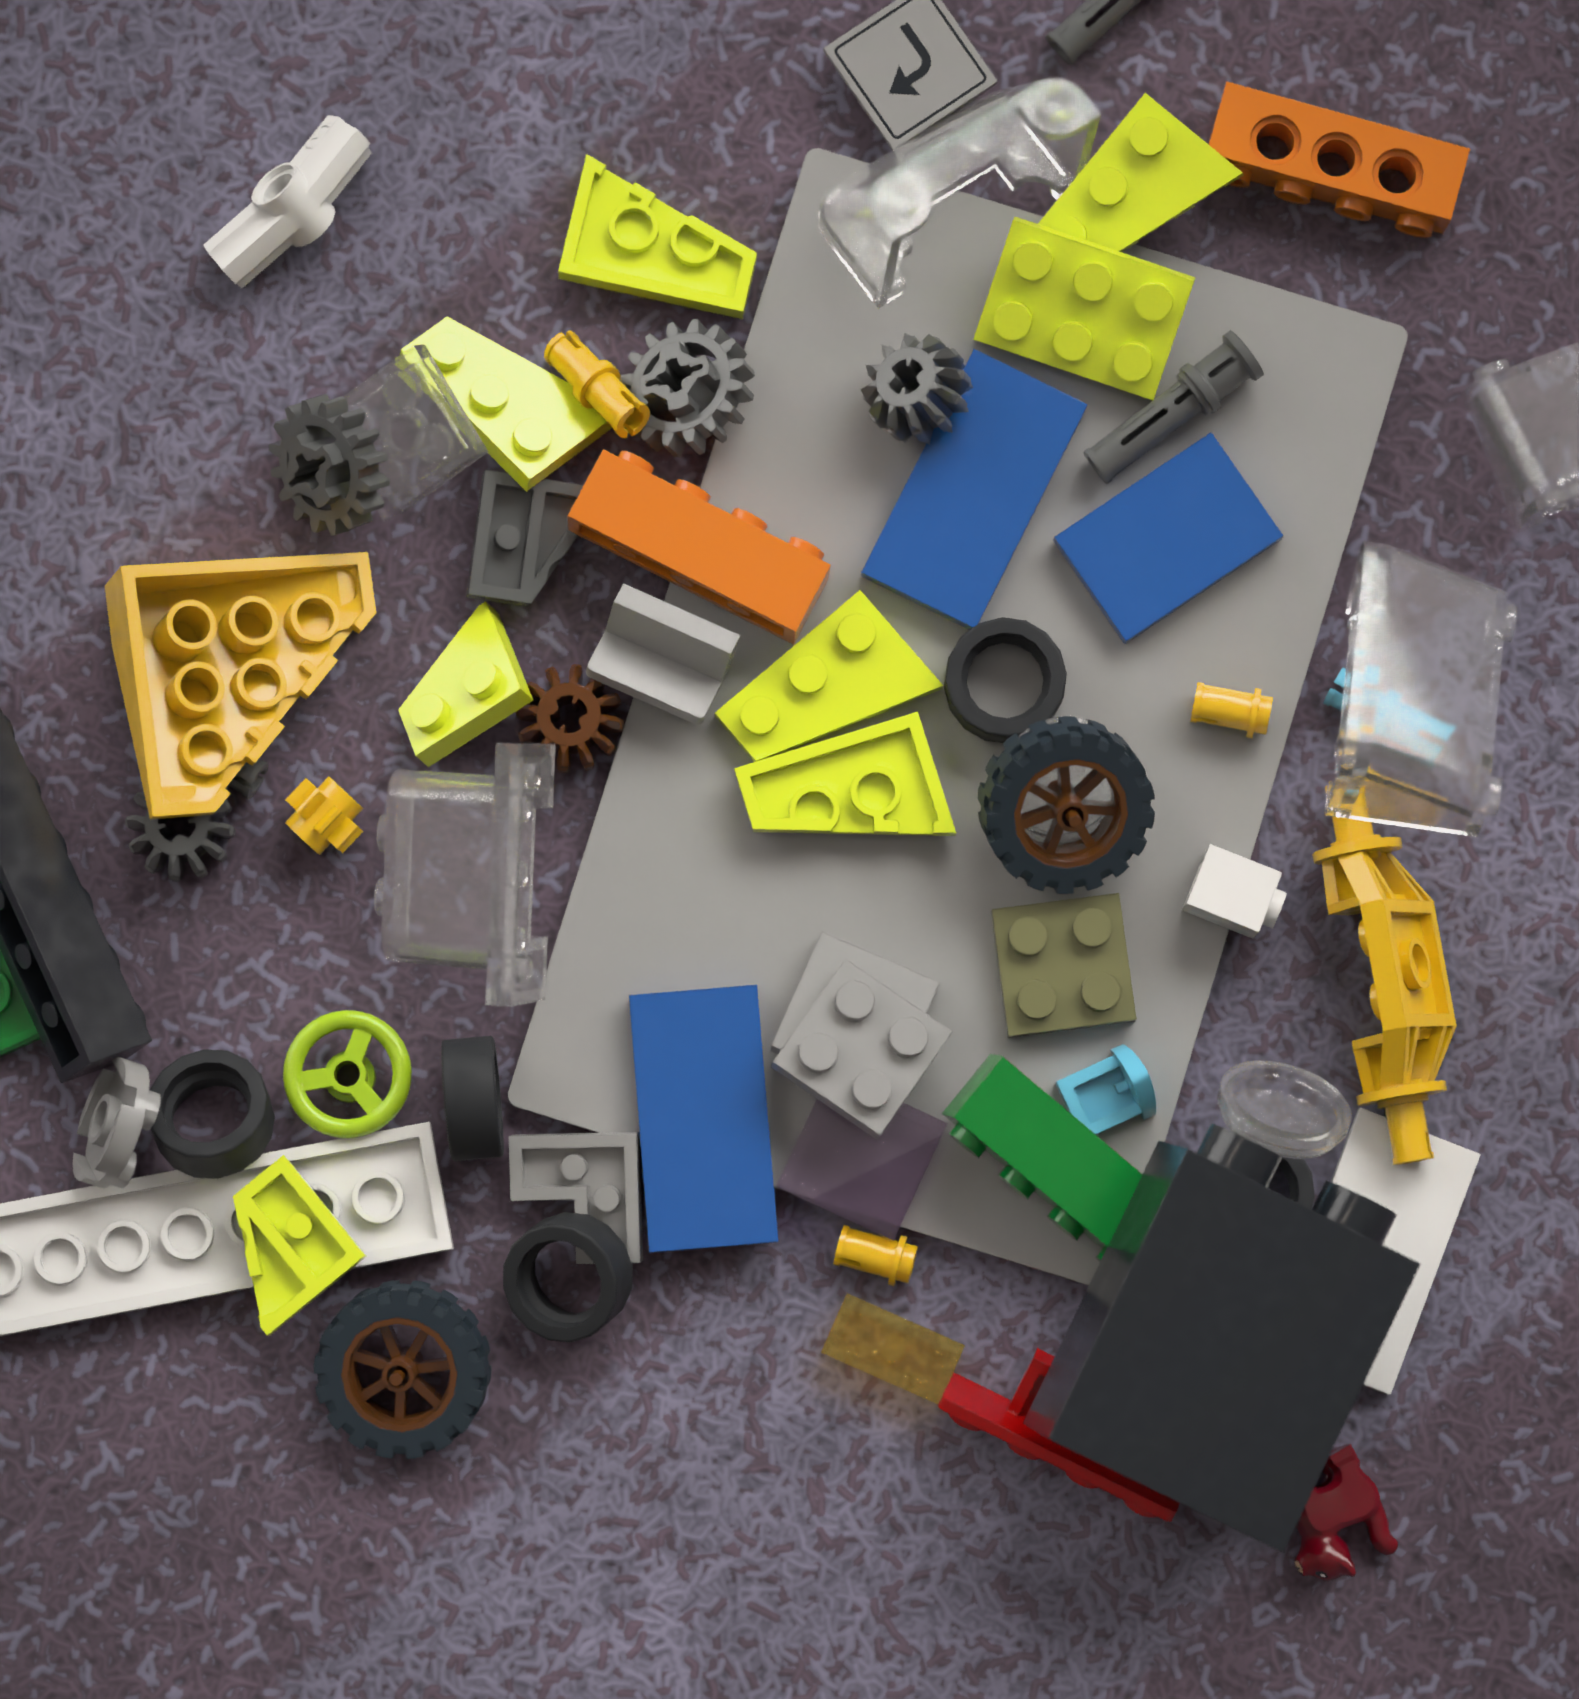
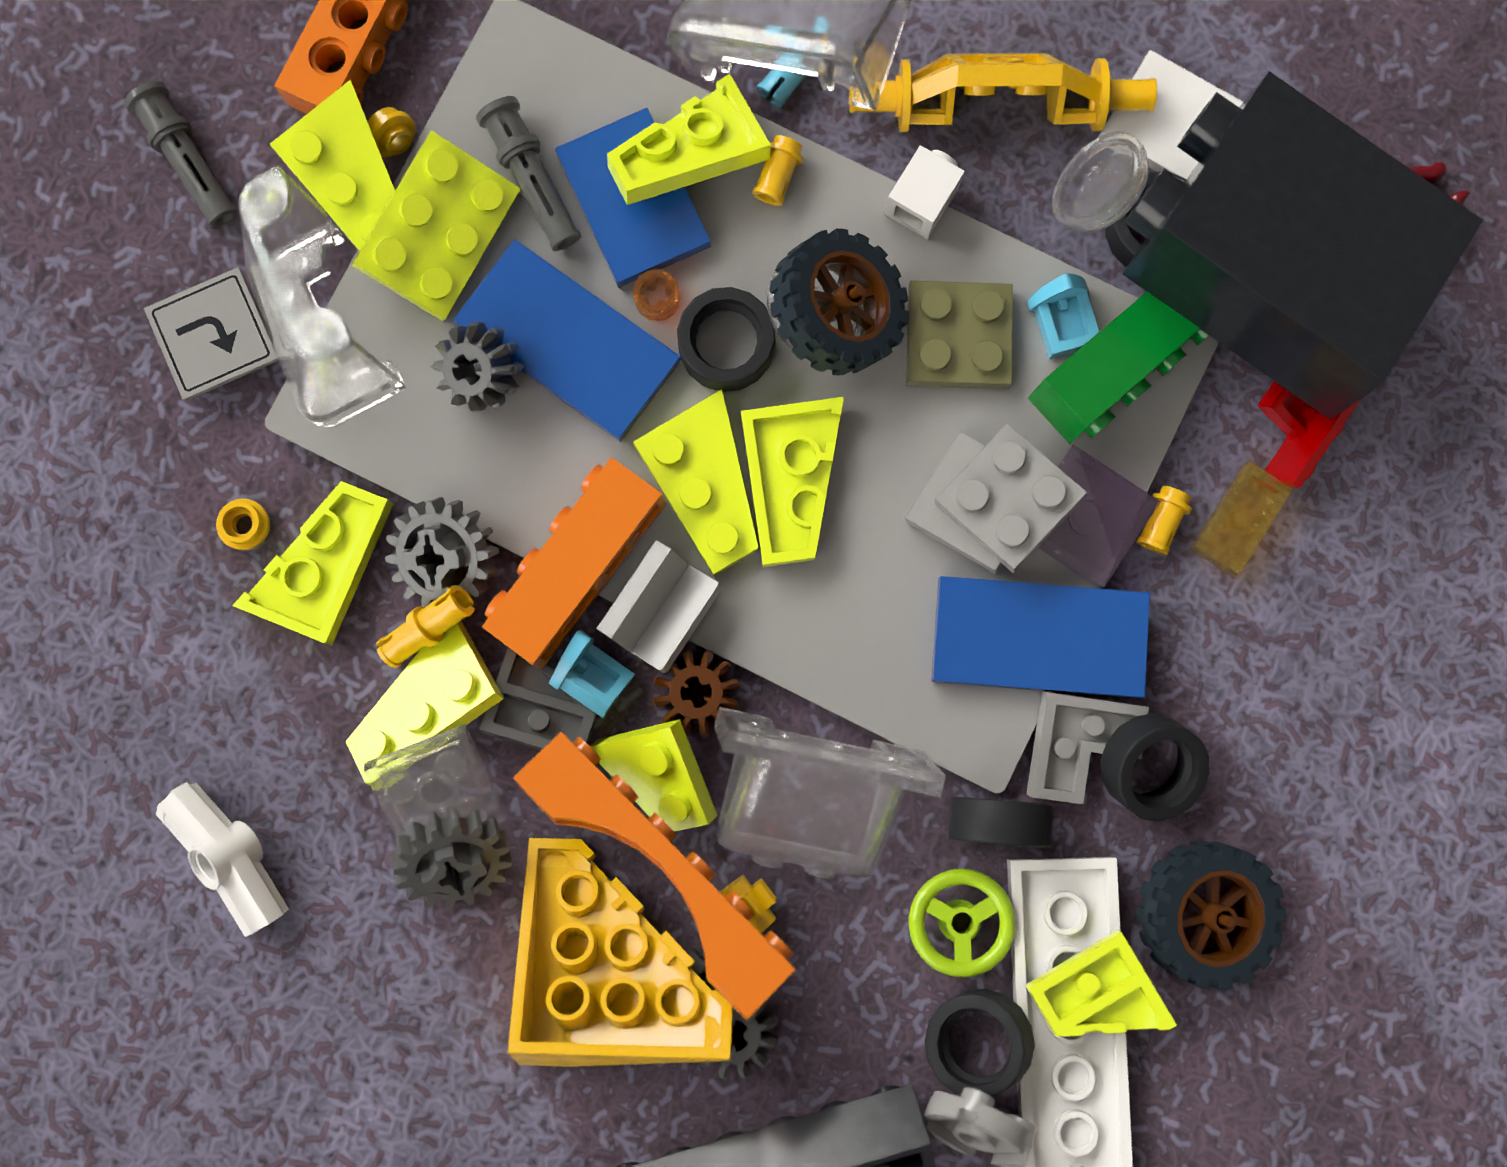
camera: 80 degrees left, 0 degrees up
none -> yellow plate [216,498,270,550]
none -> yellow plate [368,107,416,157]
none -> orange arch [513,732,795,1021]
none -> medium azure tile [549,630,635,718]
none -> neon yellow wing [607,74,771,205]
none -> clear orange bush [633,269,680,321]

